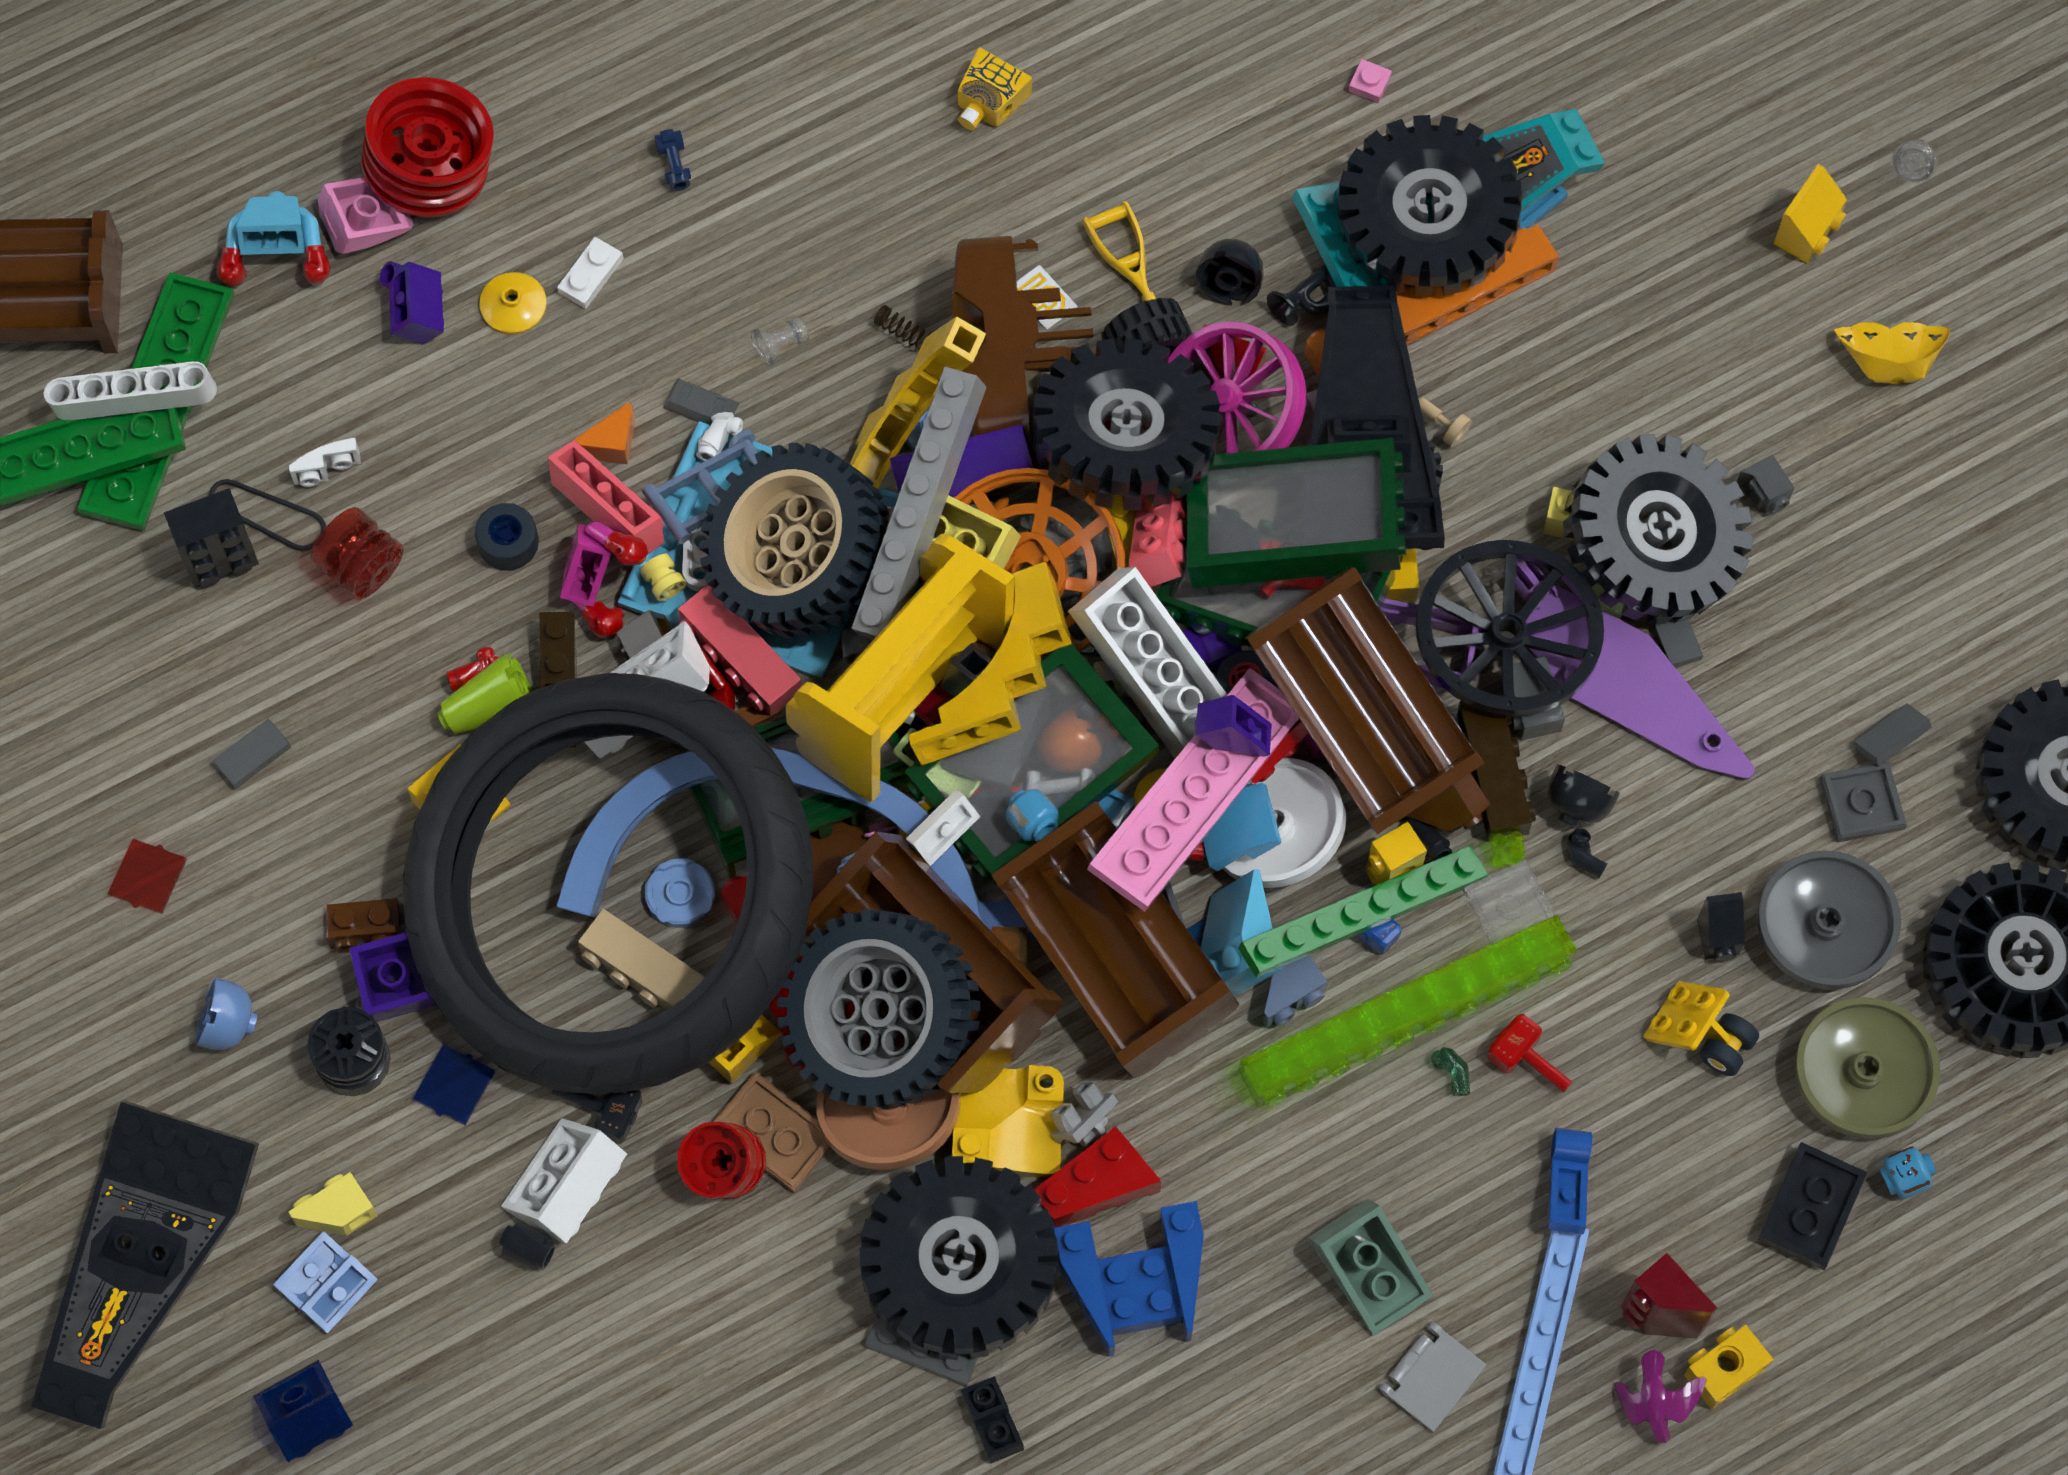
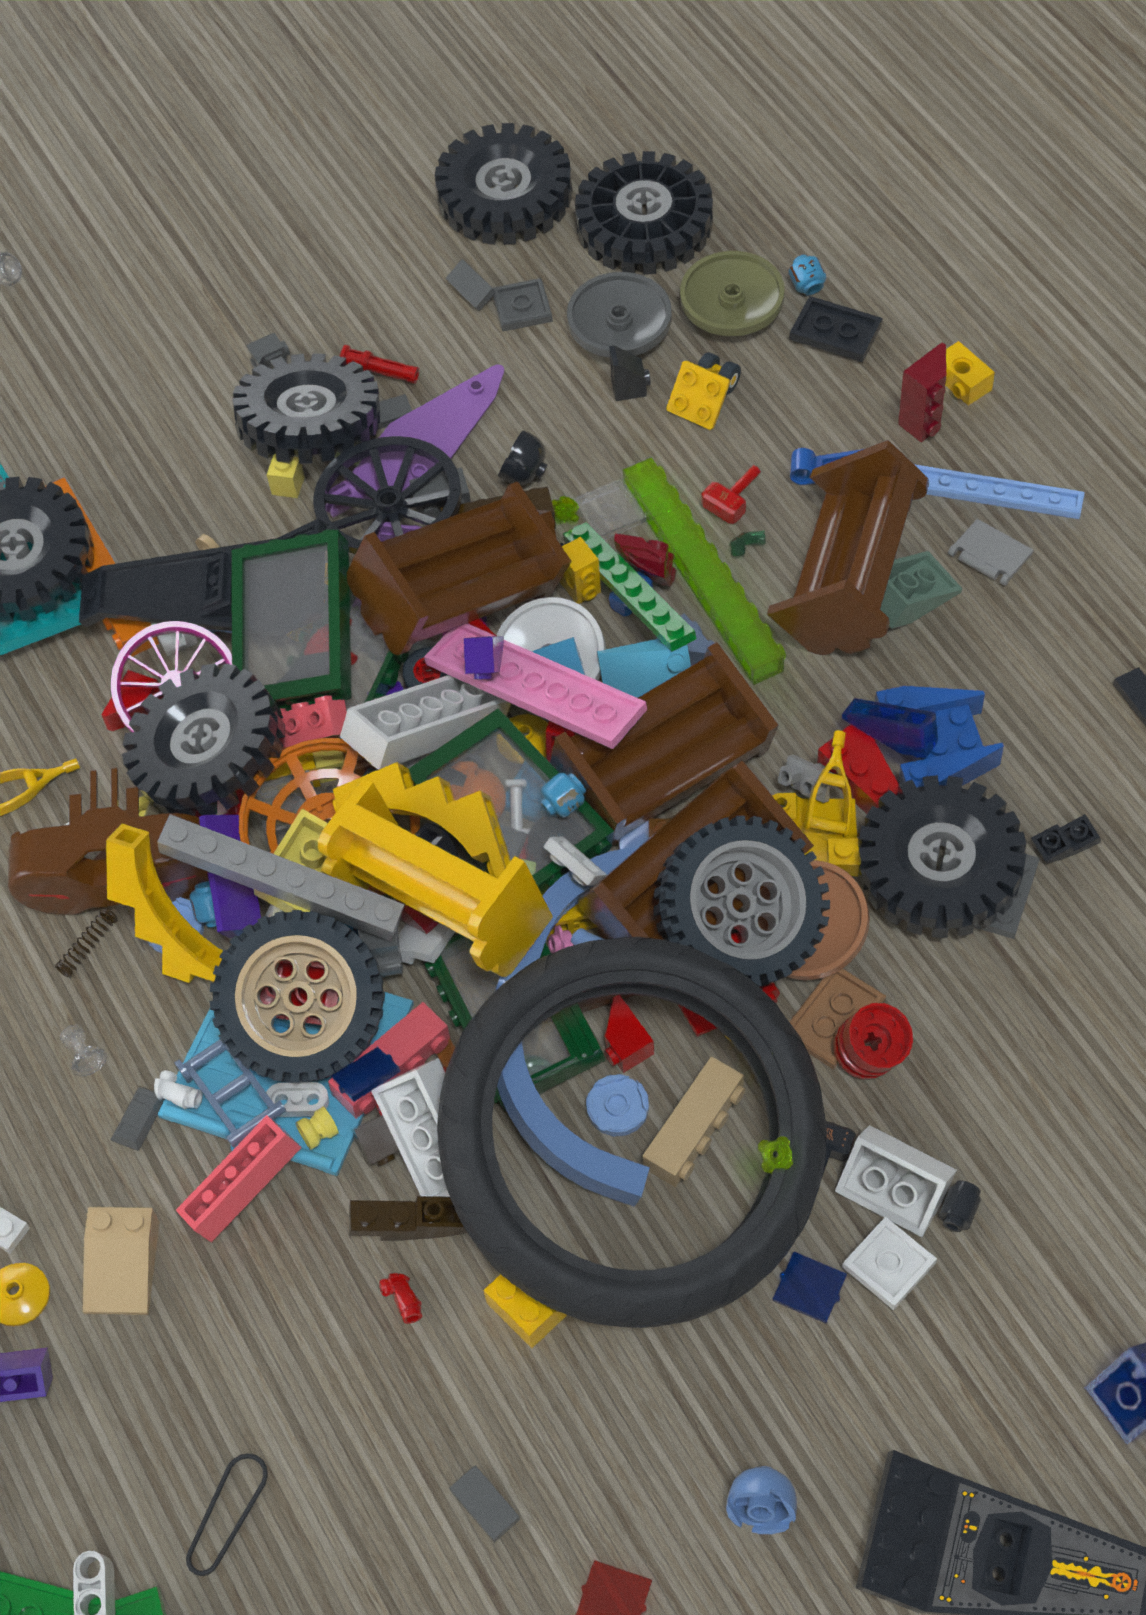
camera: 85 degrees left, 10 degrees down
black brick [164,488,259,589] -> none
medium blue slope [272,1231,378,1333] -> none
white slope [289,438,361,487] -> none
light yellow slope [289,1172,378,1236] -> none
black wheel [307,1007,391,1097] -> none
clear red wheel [310,507,404,600] -> none
reddish brown bracket [326,898,401,952] -> none
dark purple brick [349,932,436,1022] -> none
lime cone [438,652,533,734] -> none
black wheel [475,503,539,571] -> none
torso [560,522,648,639] -> none
orange slope [574,402,635,465] -> none
black tyre [1101,298,1193,357] -> none
black cylinder [1195,239,1264,305] -> none
black piece [1266,264,1336,326] -> none
black arm [1567,828,1608,879] -> none
magenta animal [1615,1350,1707,1443] -> none
yellow slope [1774,164,1847,264] -> none
yellow piece [1833,322,1950,384] -> none
none -> tan slope [83,1207,160,1315]
none -> clear blue piece [331,1046,401,1102]
none -> red pin [340,345,420,384]
none -> dark red slope [614,533,677,587]
none -> clear neon green plate [758,1136,793,1173]
none -> reddish brown piece [767,440,930,655]
none -> yellow piece [804,730,852,837]
none -> clear blue slope [842,698,938,758]
none -> white plate [842,1216,937,1310]

